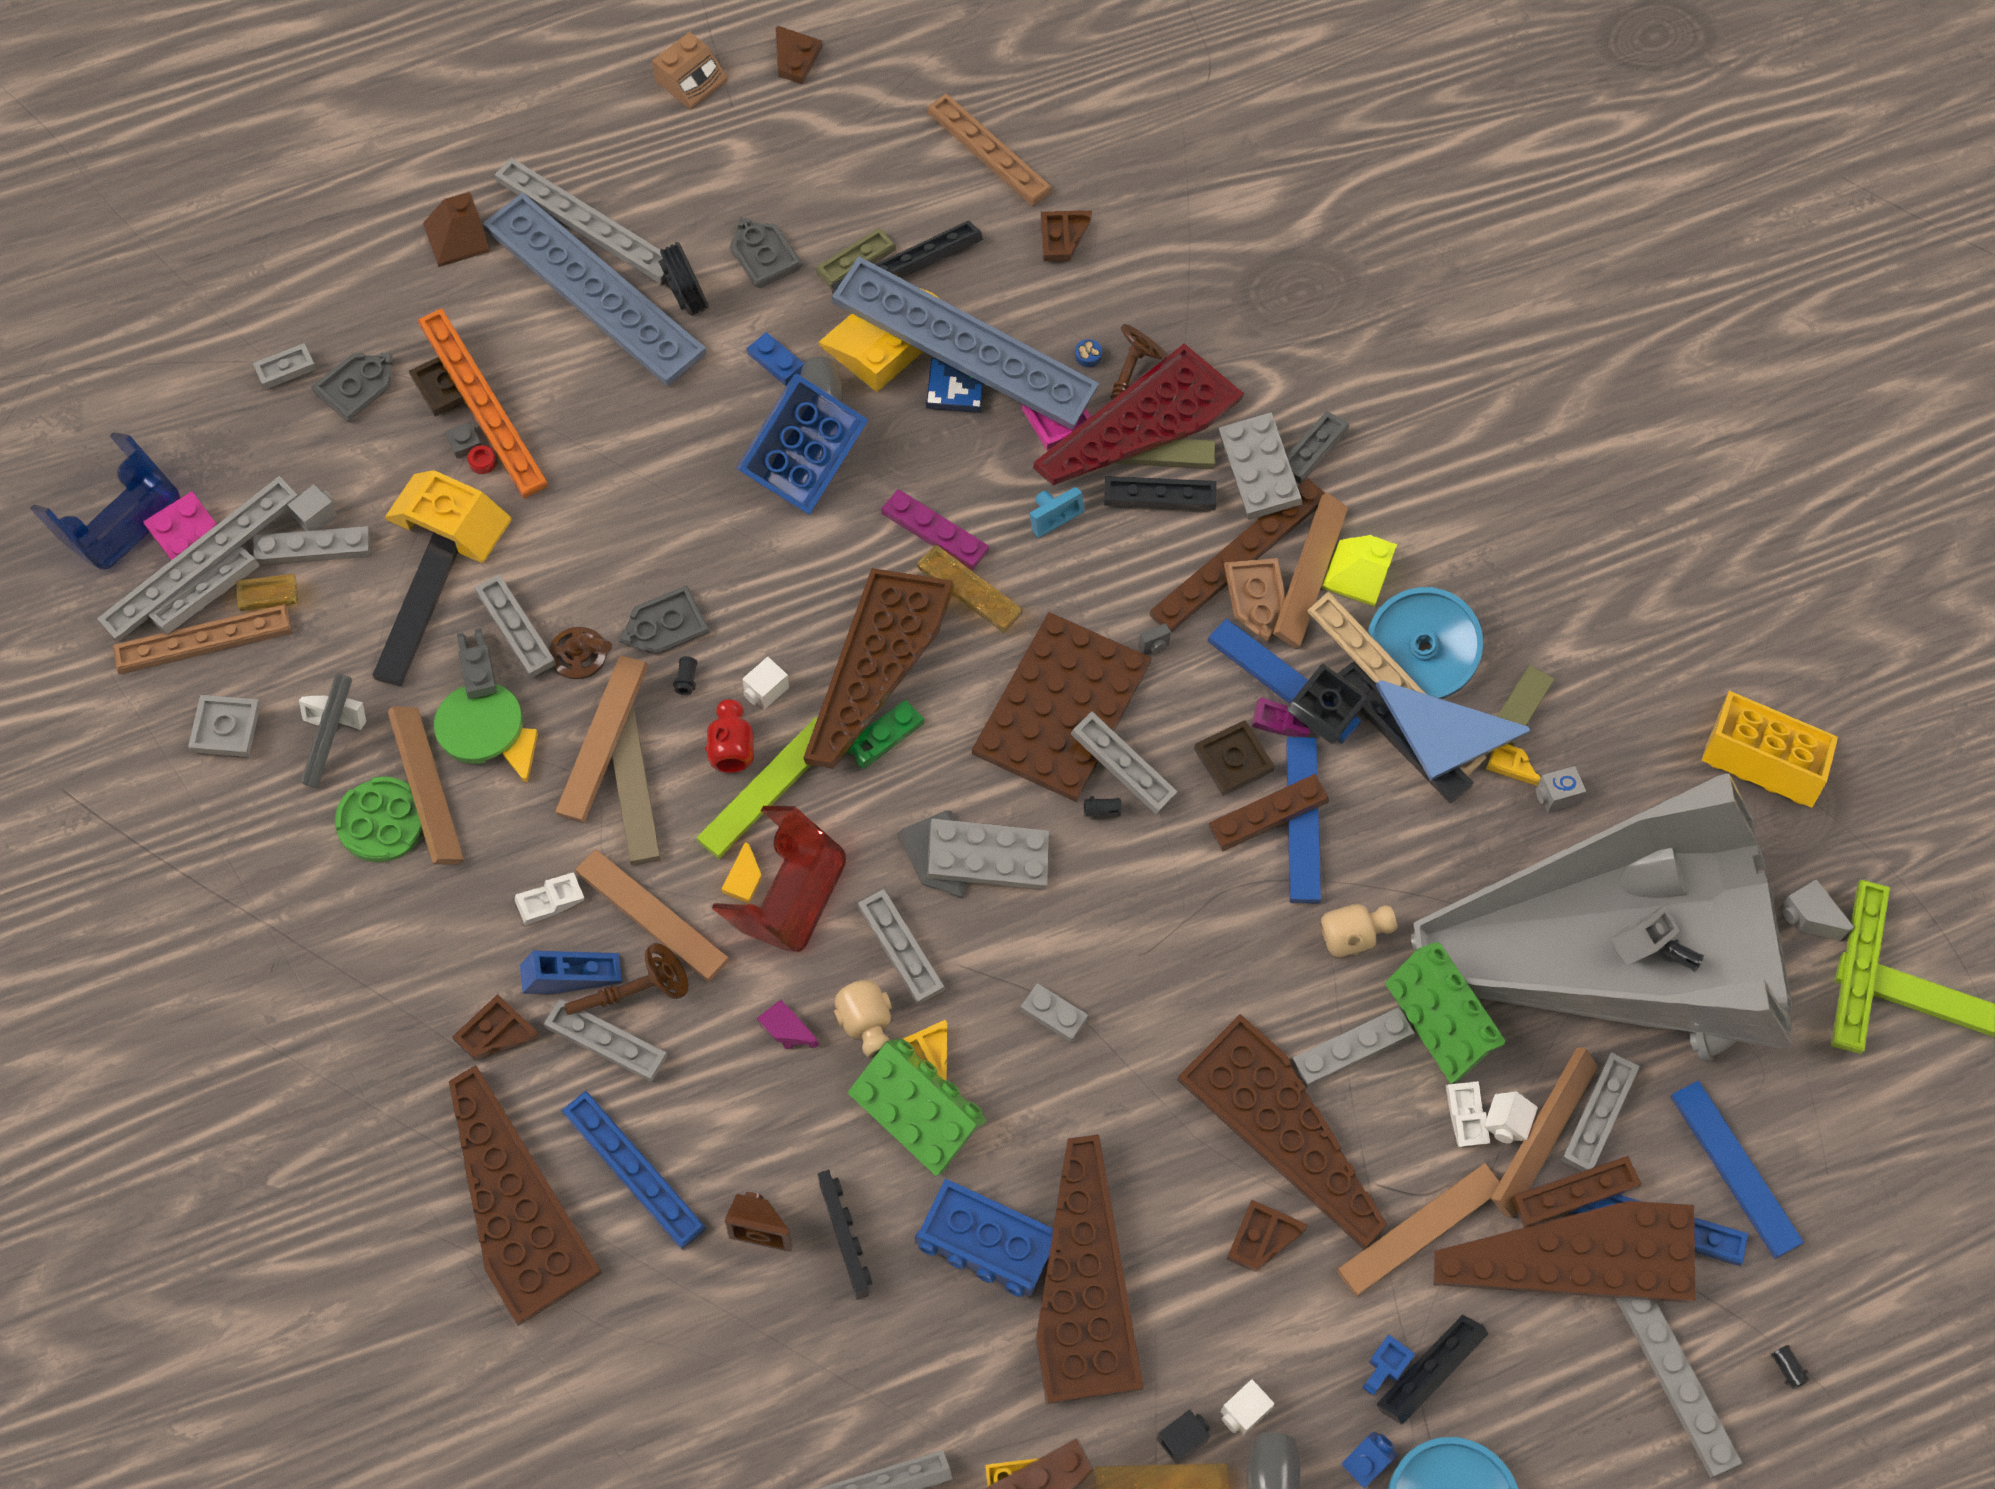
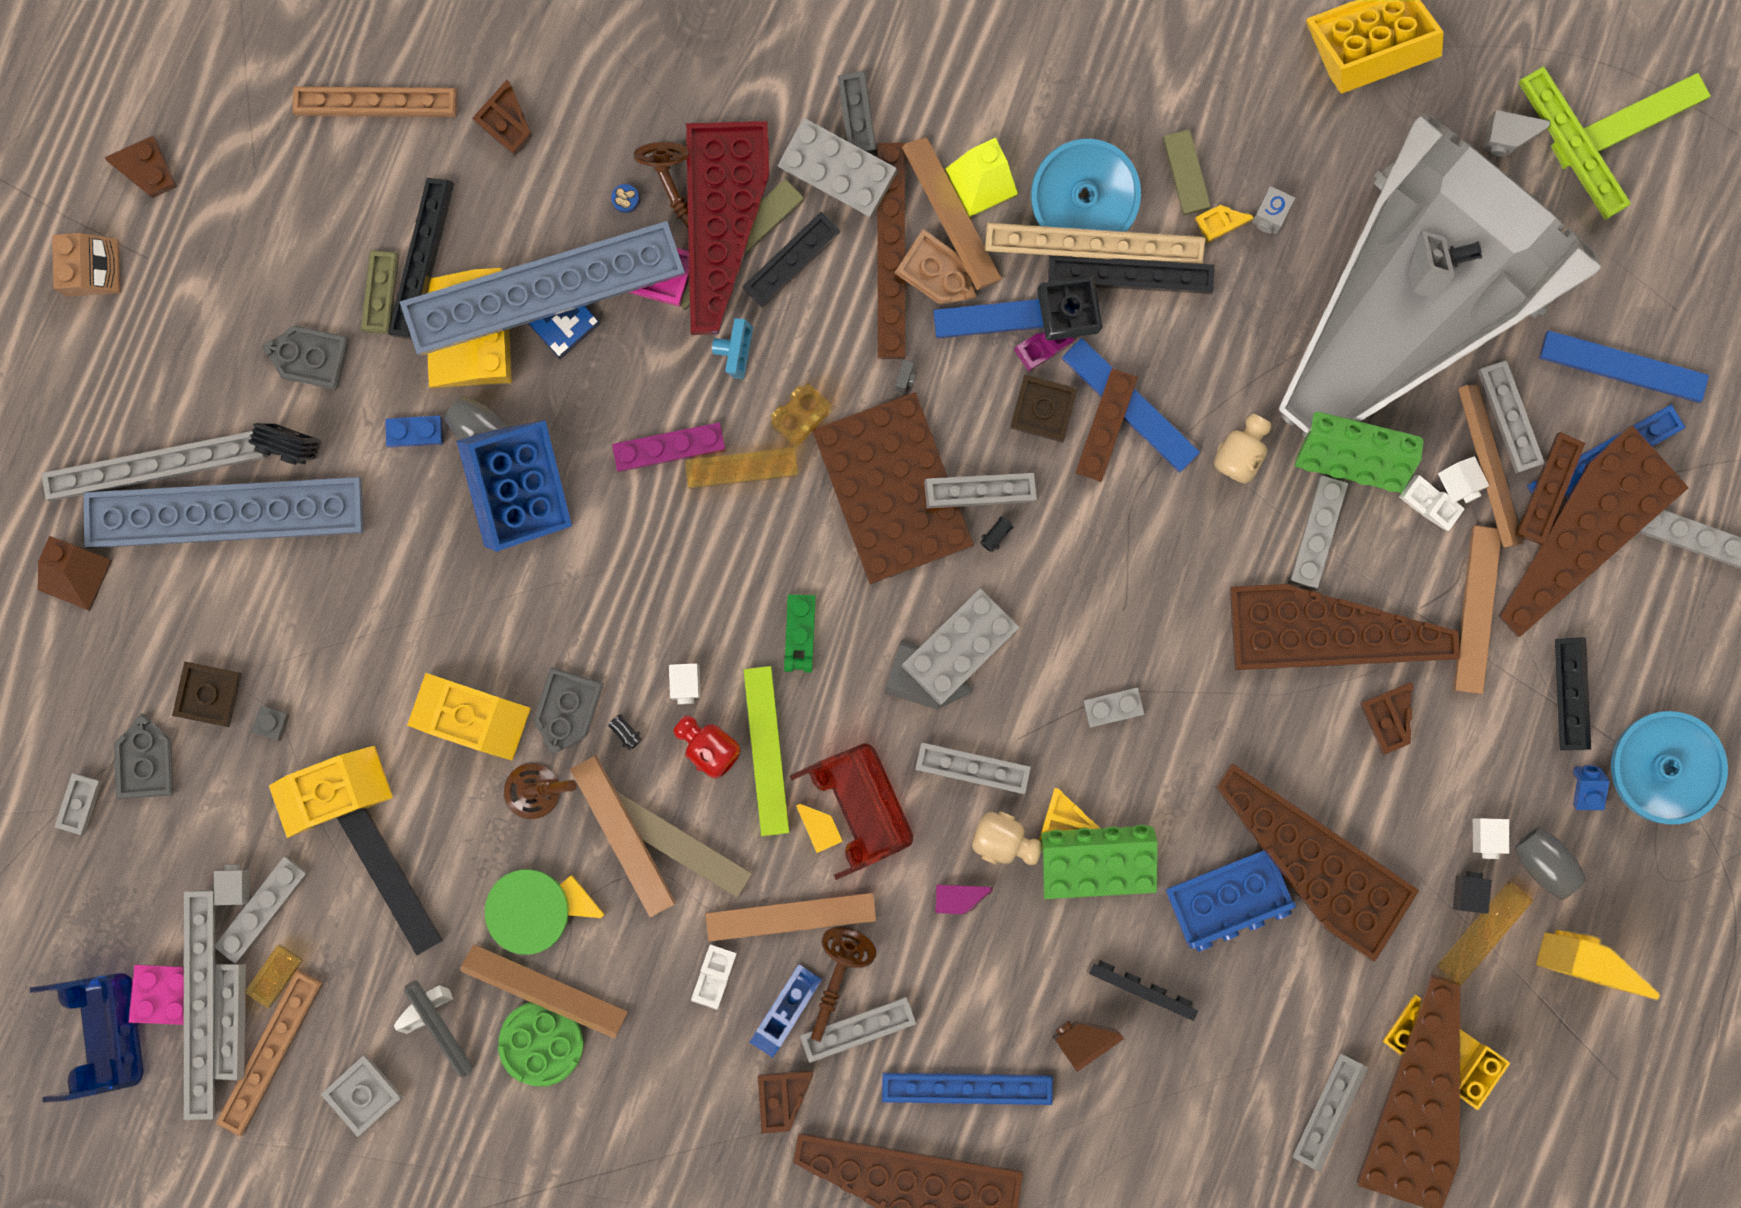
camera: 40 degrees left, 20 degrees up
orange tile [418,308,548,499] -> none
dark grey hinge [457,628,497,699] -> none
red tile [467,445,497,474] -> none
light grey plate [474,574,556,678] -> none
reddish brown wing [803,568,954,769] -> none
blue plate [1363,1334,1415,1396] -> none
medium blue tile [1376,680,1530,781] -> none
none -> yellow slope [407,673,531,761]
none -> clear yellow brick [770,383,833,449]

